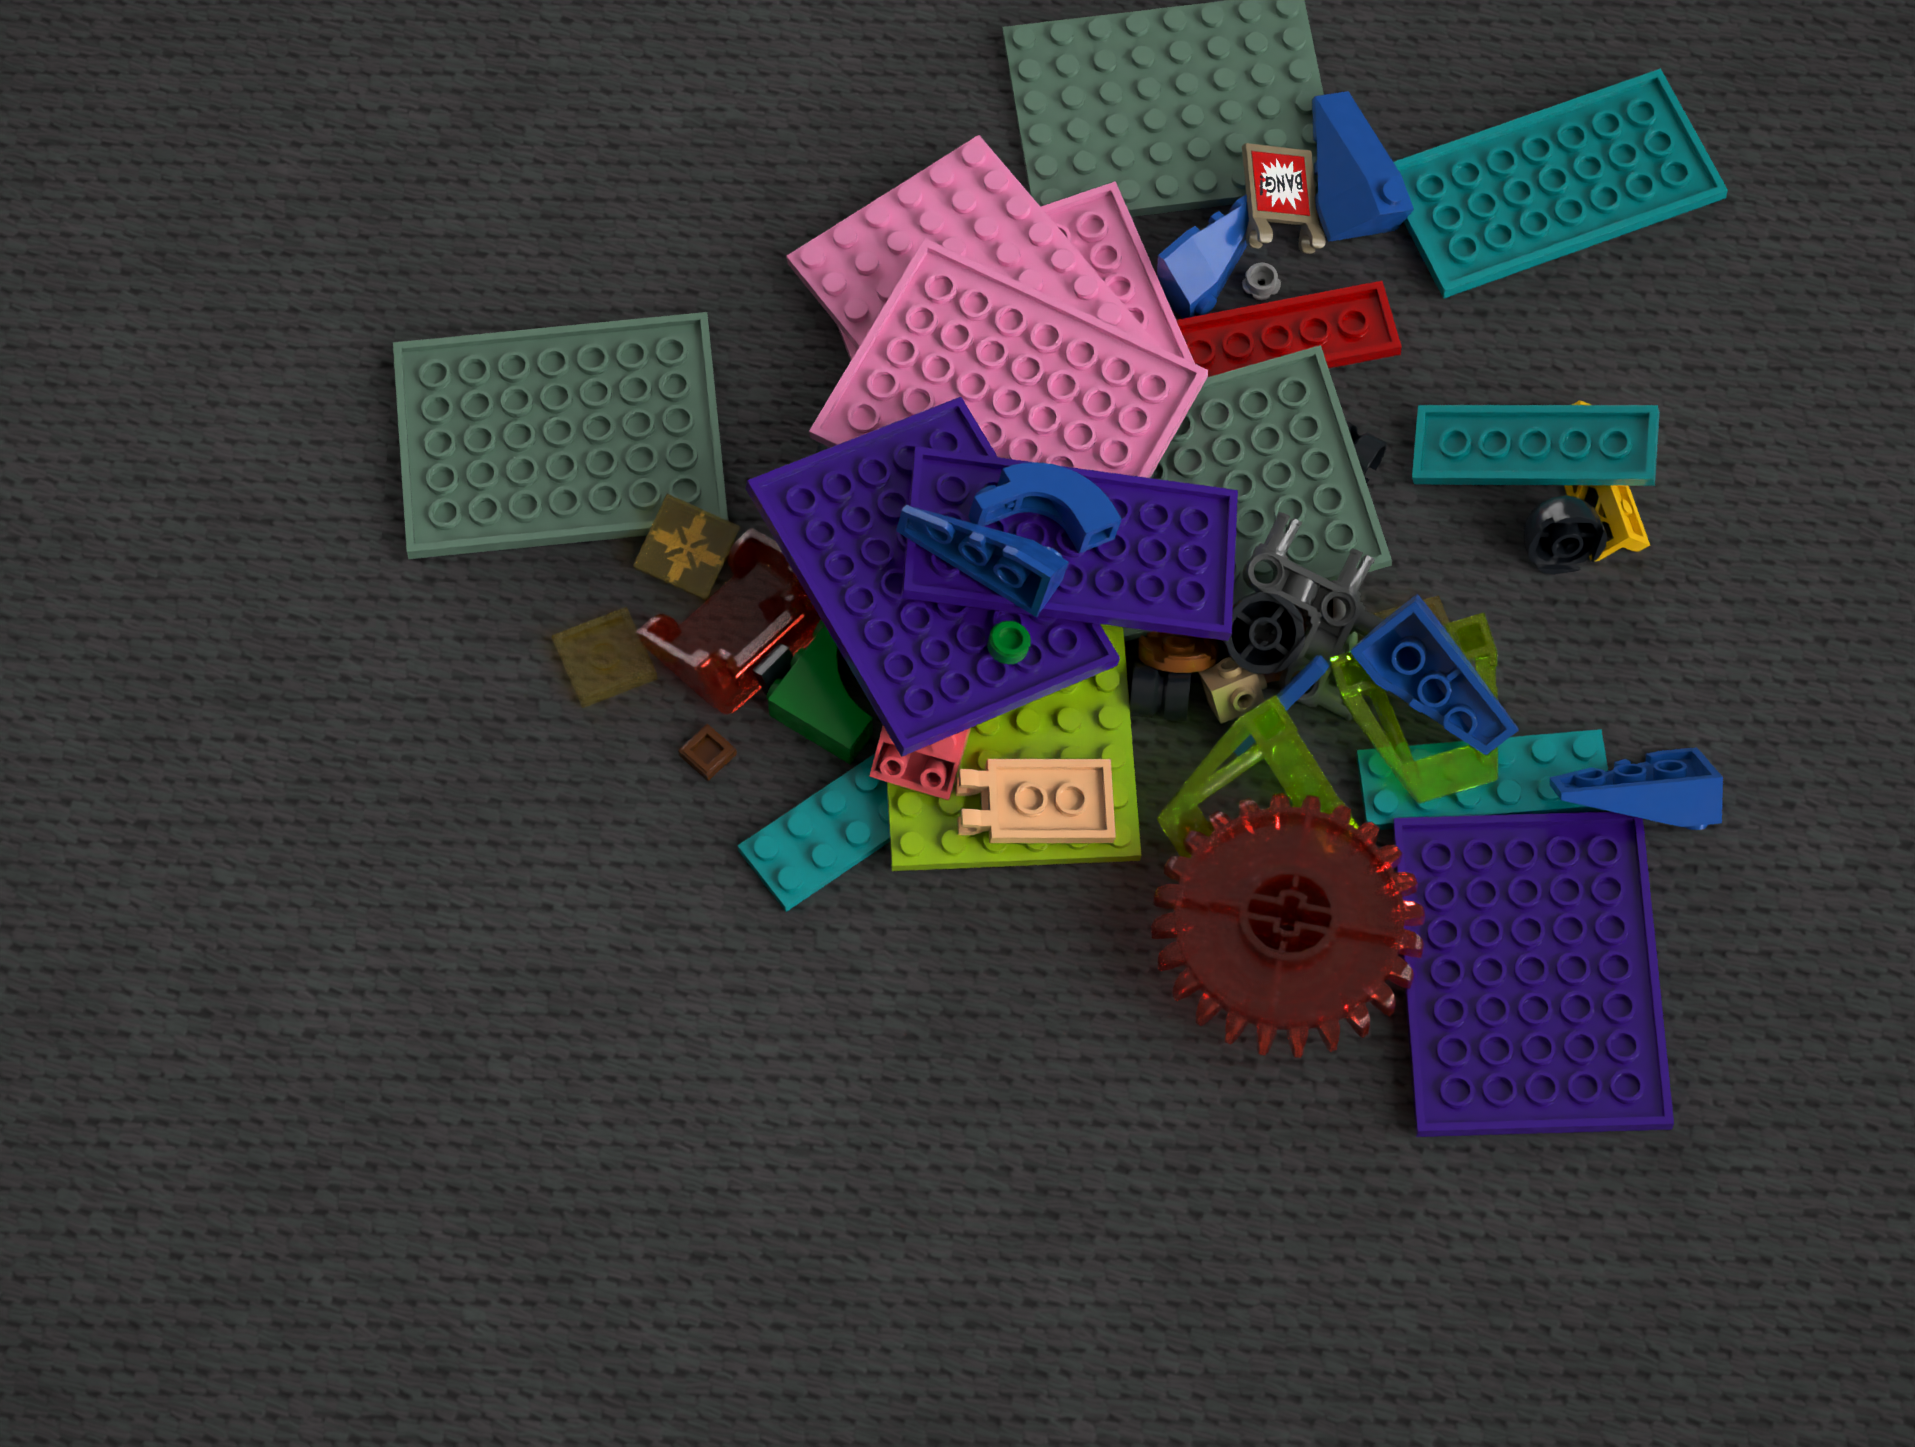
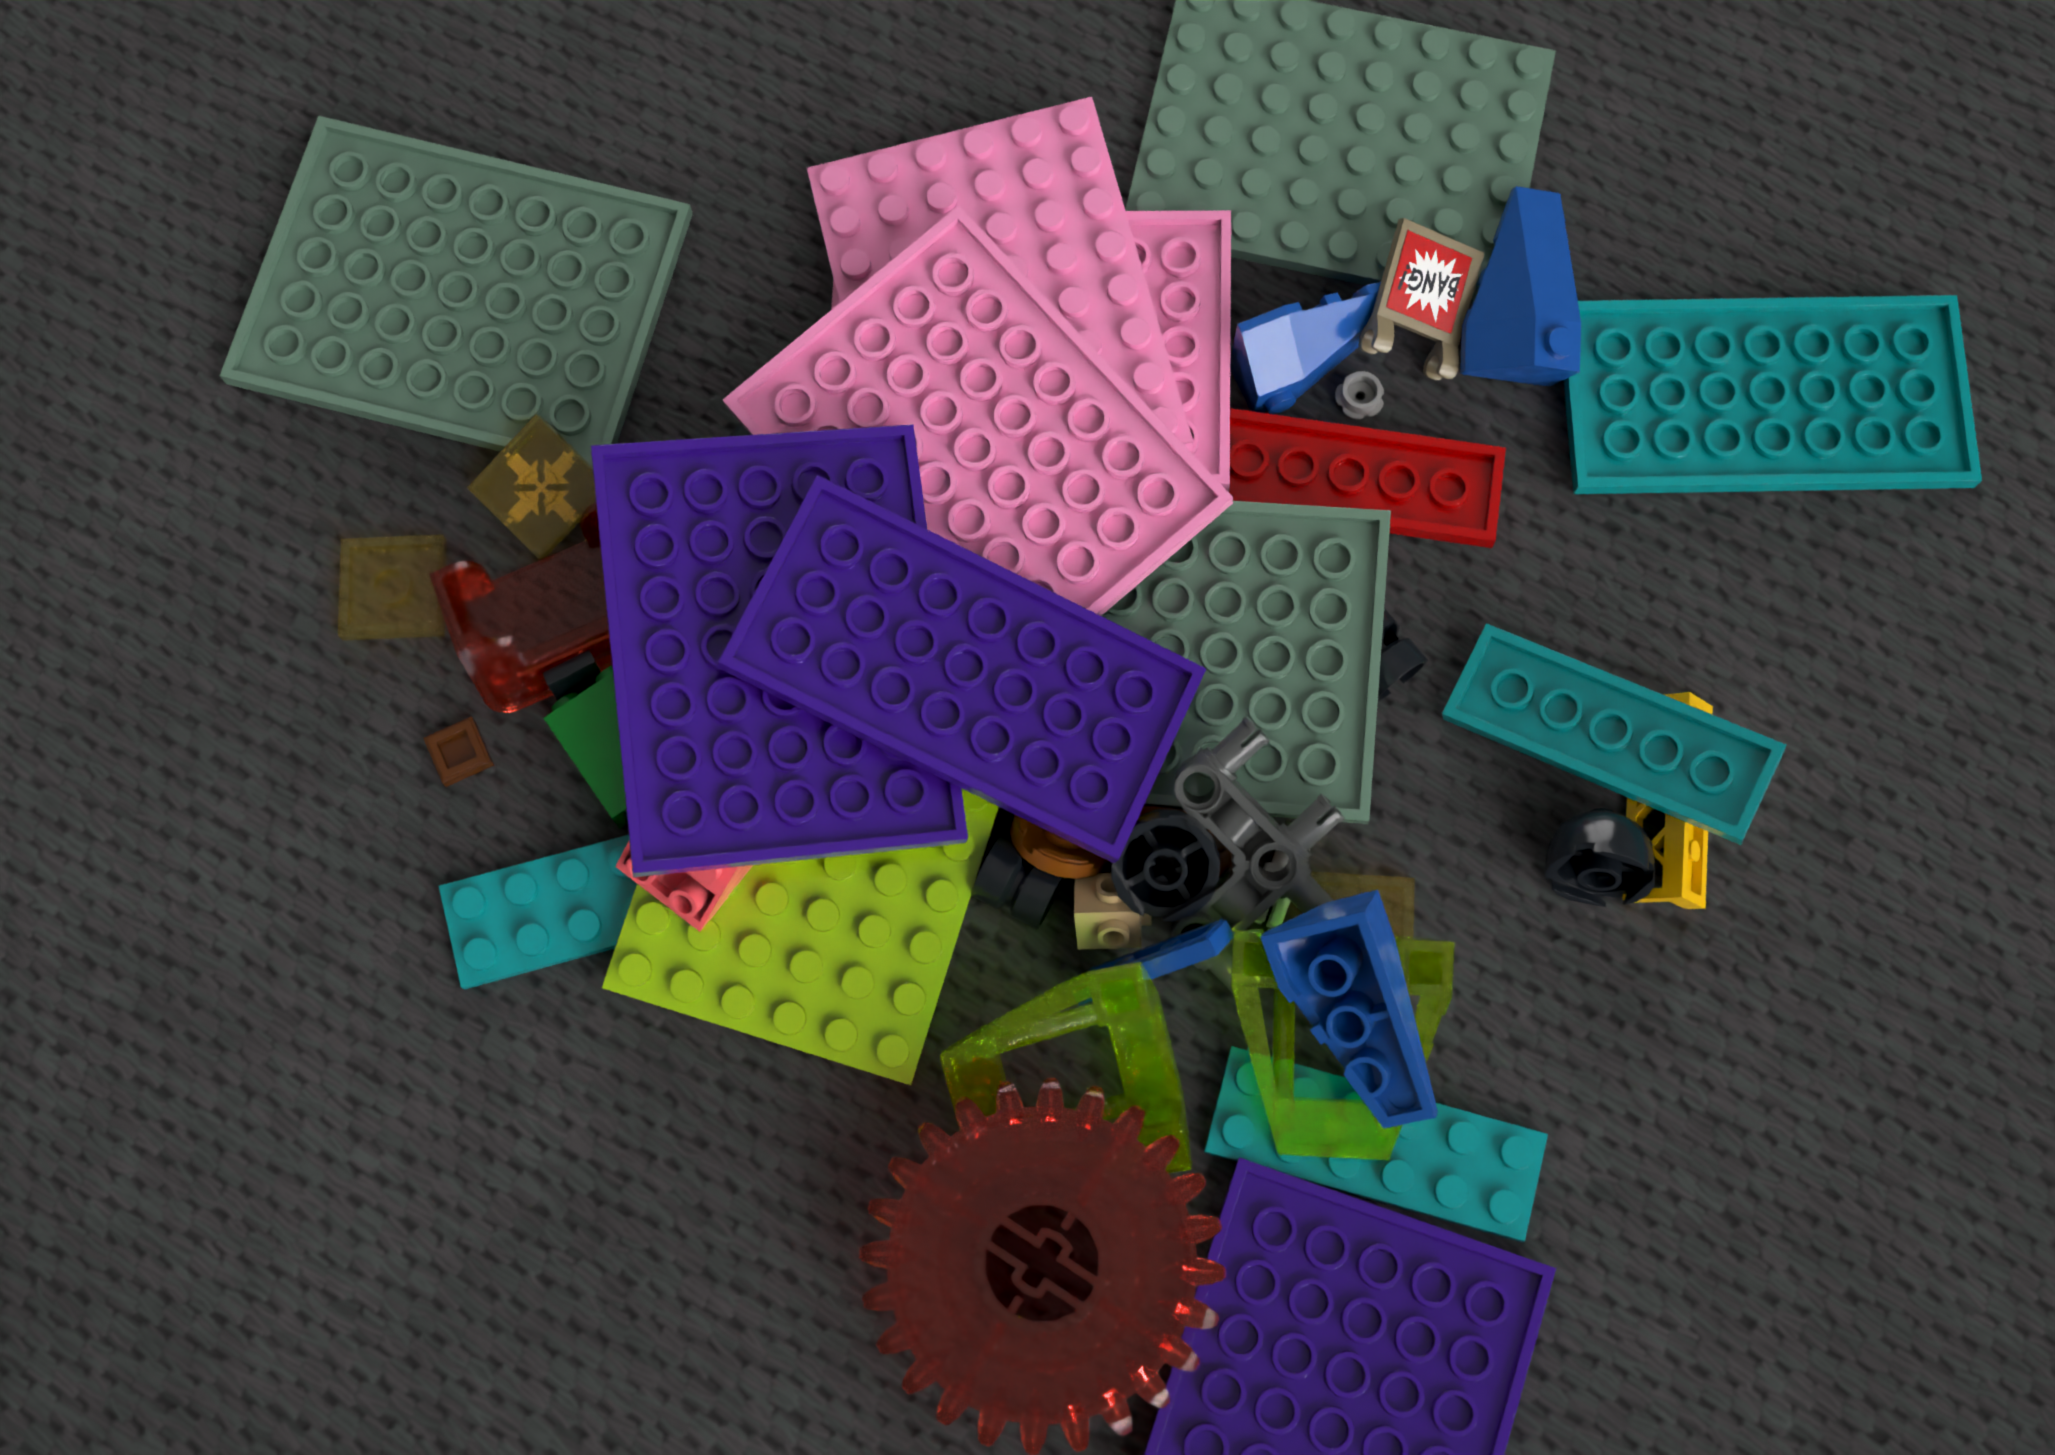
camera: 20 degrees right, 10 degrees up
blue wedge [896,505,1069,617] -> none
light nougat tile [955,759,1116,843] -> none
blue arch [968,462,1122,554] -> none
green tile [987,621,1031,664] -> none
blue wedge [1550,747,1723,830] -> none

